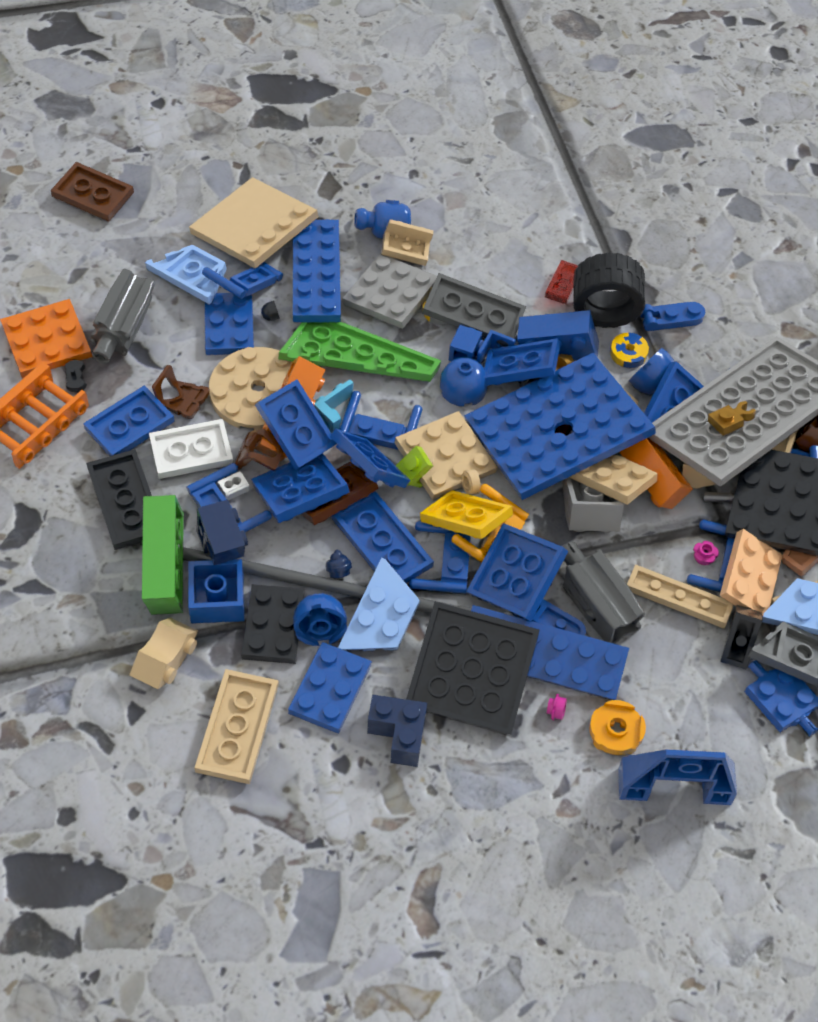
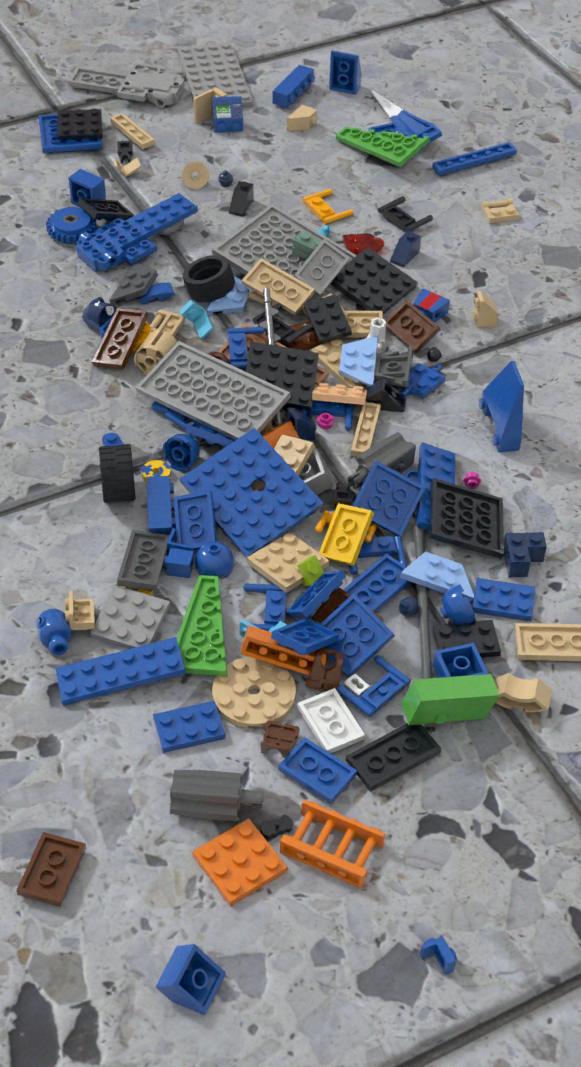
camera: 100 degrees left, 10 degrees down
light blue wing [145,245,227,304] -> none
tan plate [189,177,319,268] -> none
dark blue brick [196,499,248,565] -> none
blue plate [202,262,283,299] -> none
black hinge [261,300,280,321] -> none
tan tile [462,469,481,495] -> none
clear red plate [545,260,578,305] -> none
light orange plate [589,700,646,755] -> none
pearl gold plate [708,401,756,436] -> none
none -> dark blue slope [288,408,317,441]
none -> black plate [332,482,352,506]

